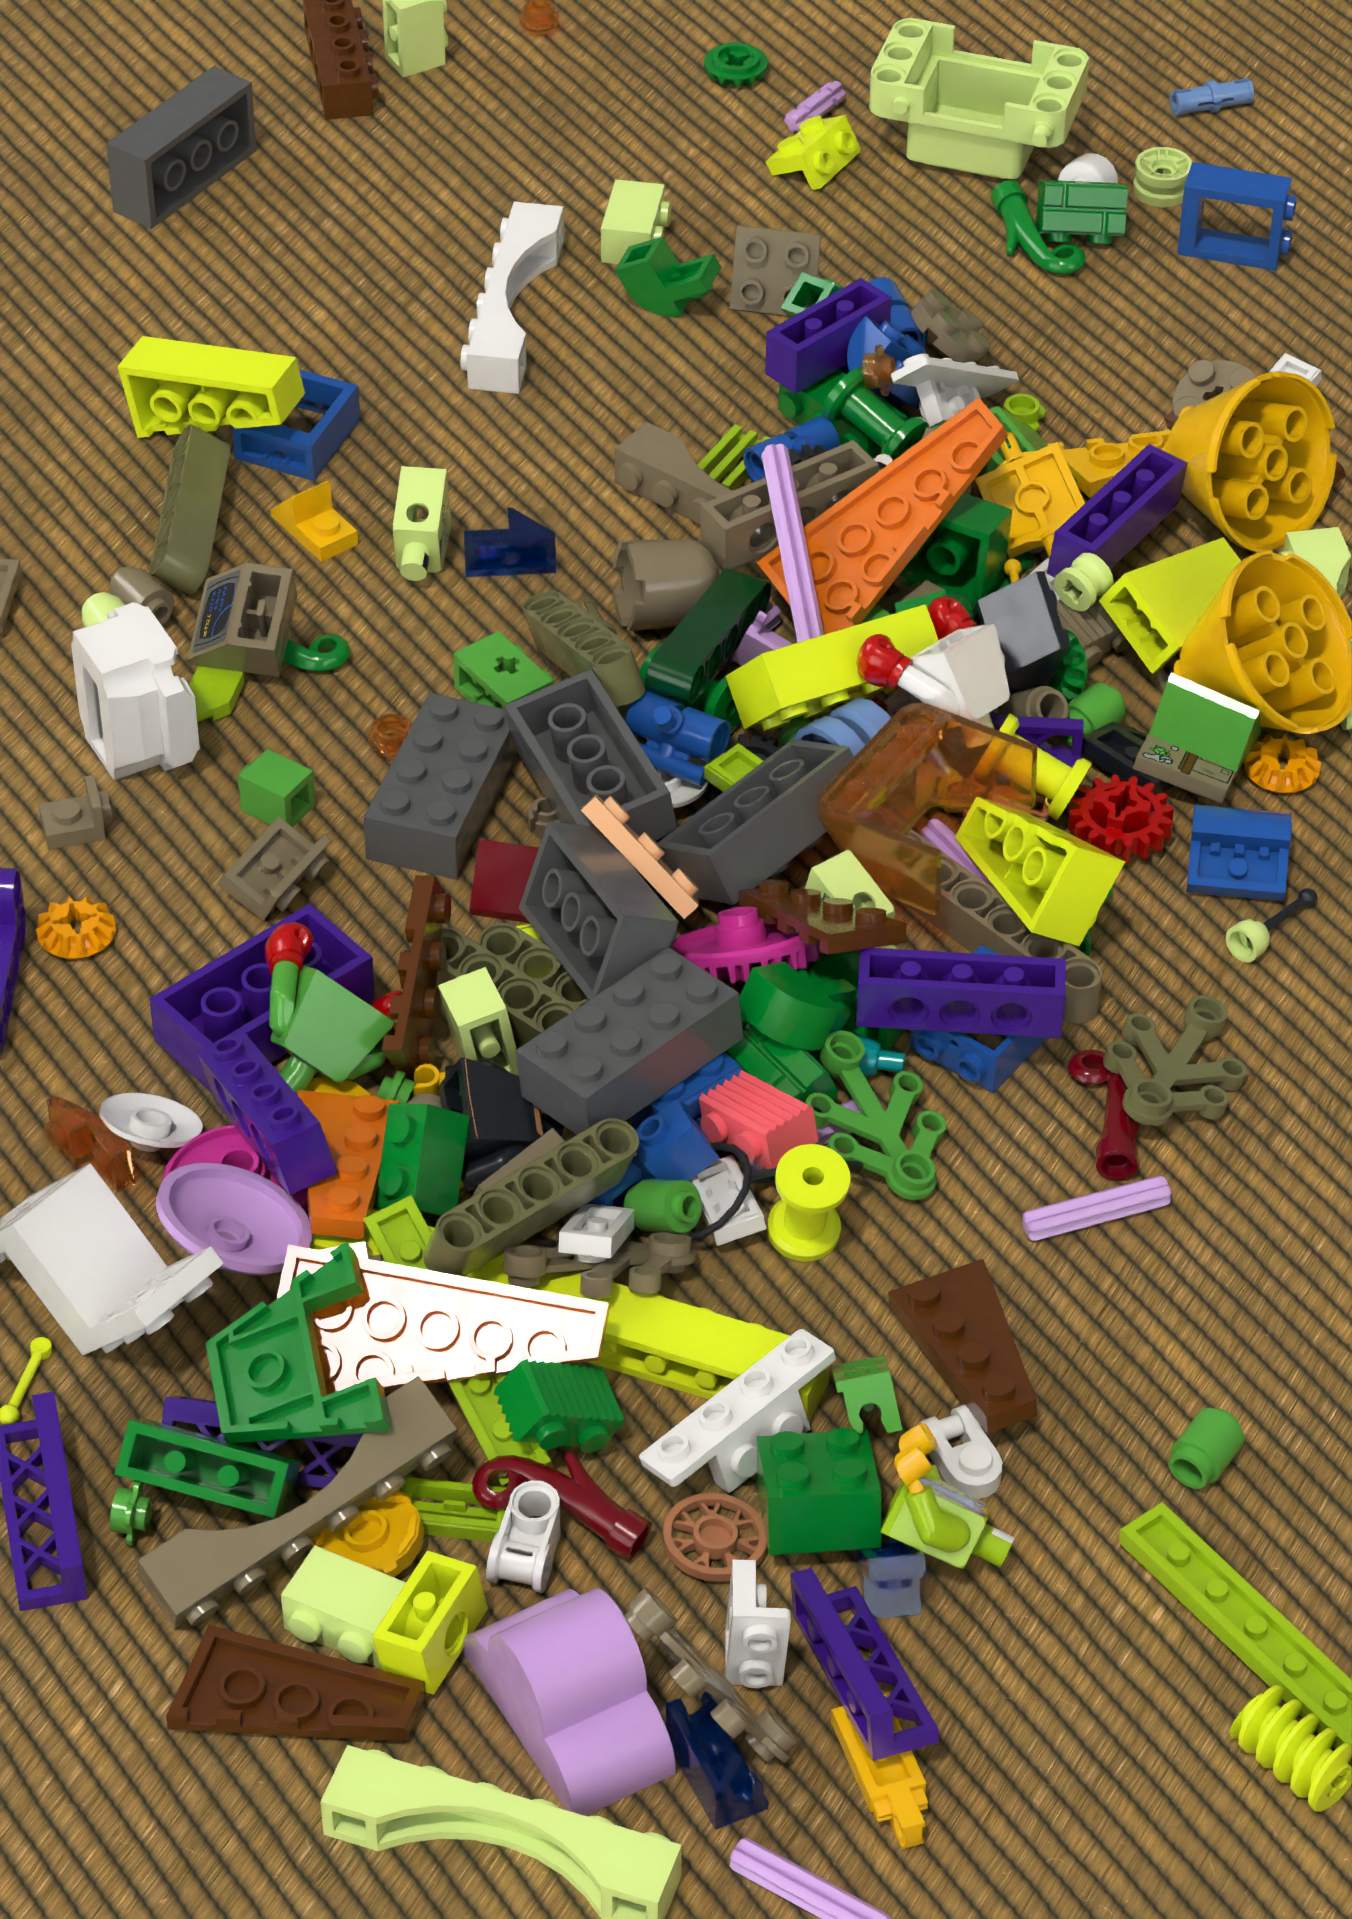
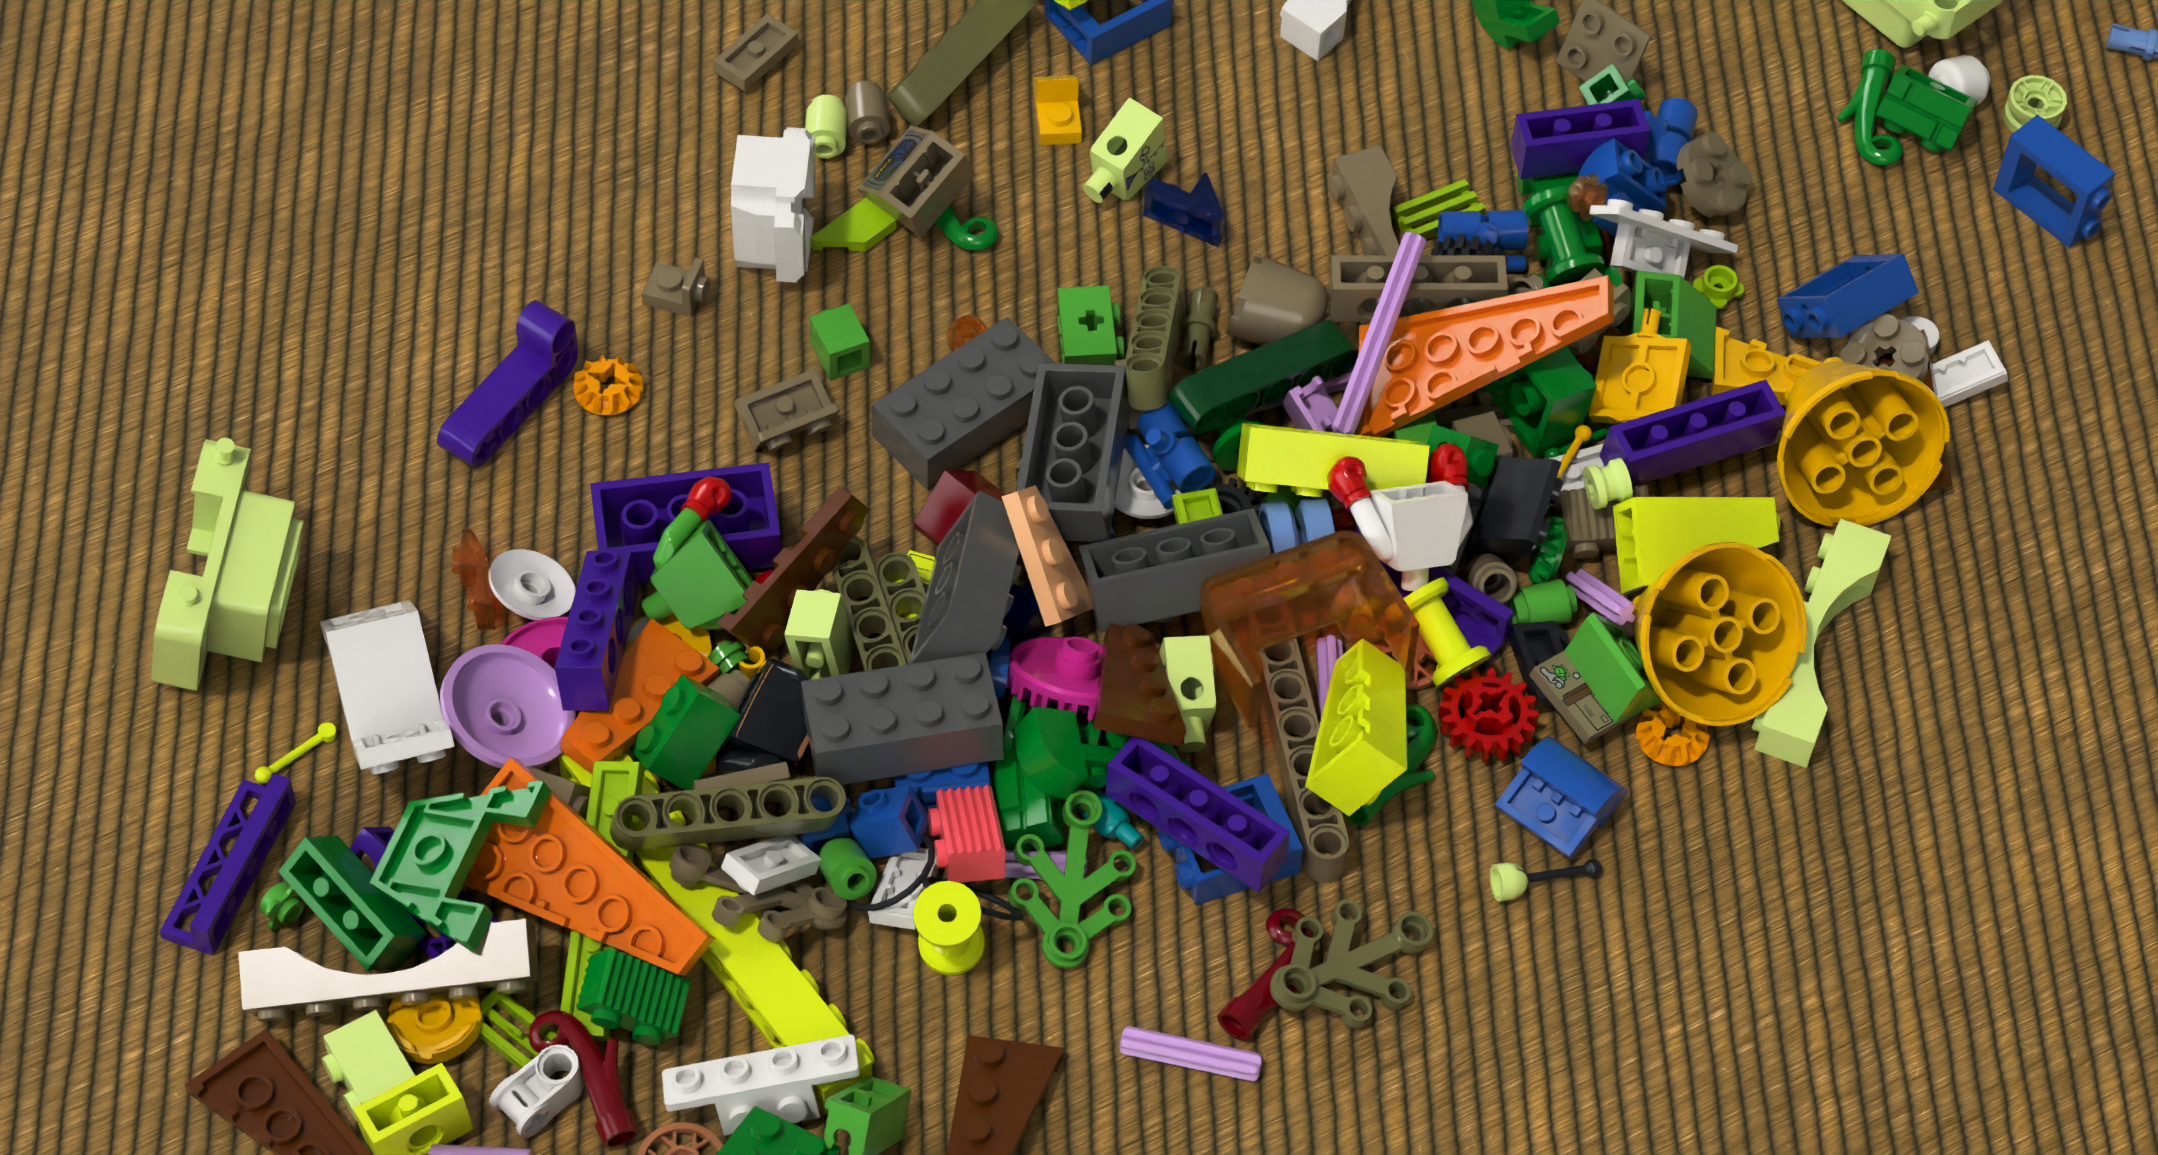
camera: 30 degrees right, 10 degrees up
none -> lavender axle [1566,568,1637,626]
none -> blue window [1776,253,1919,338]

